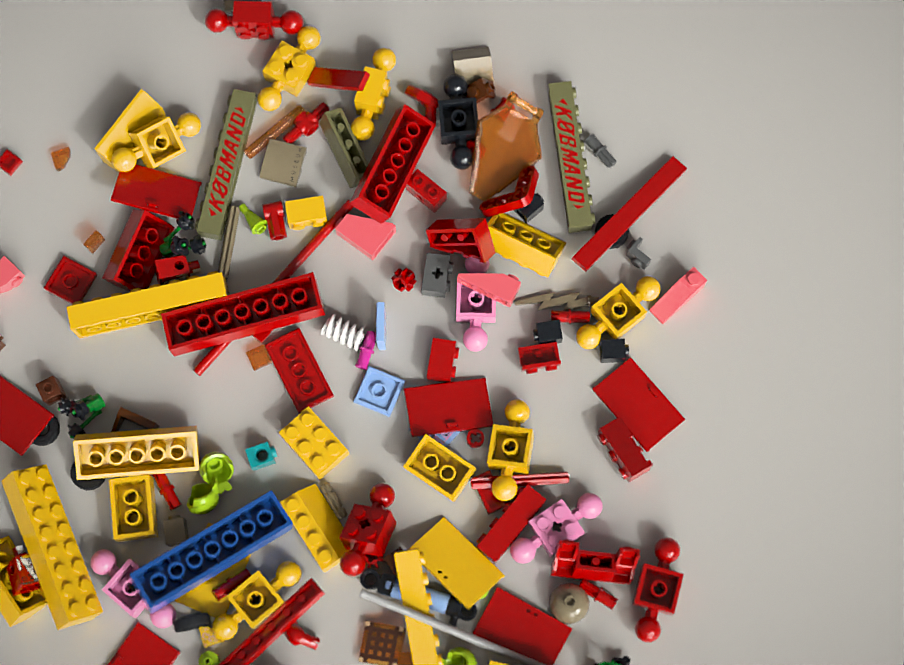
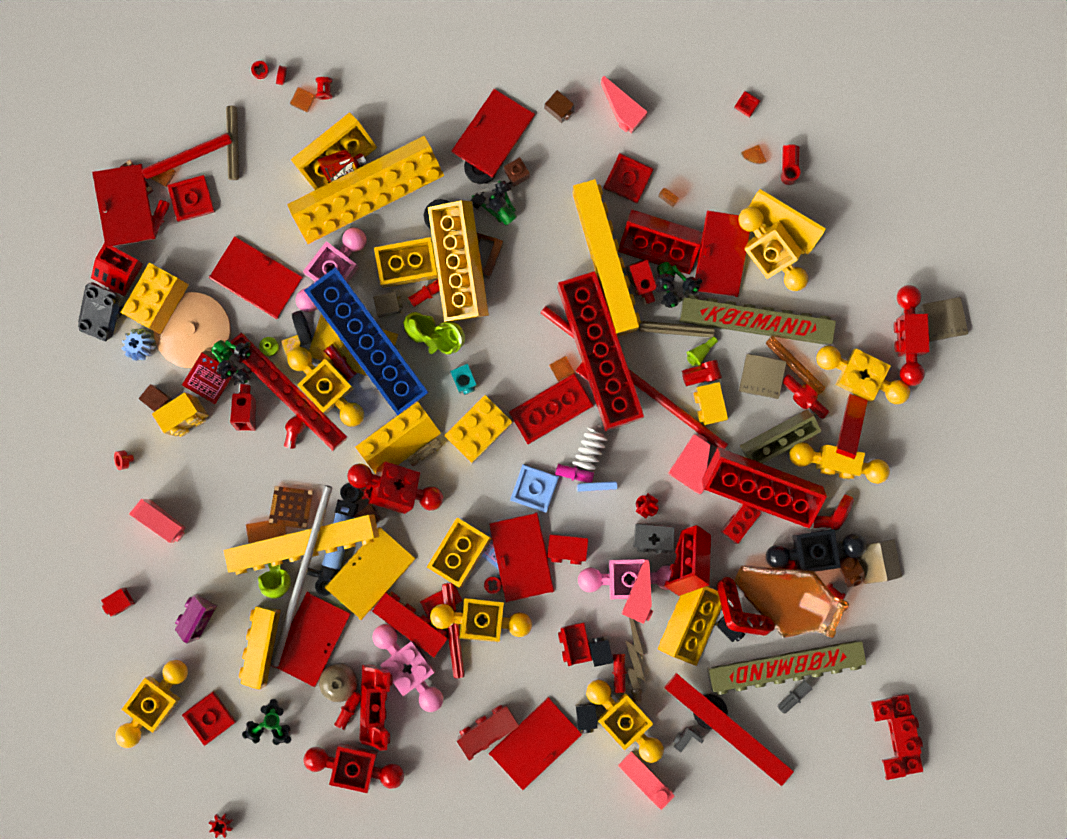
camera: 85 degrees right, 10 degrees up
none -> red piece [780,144,801,185]
none -> red bracket [871,694,923,780]

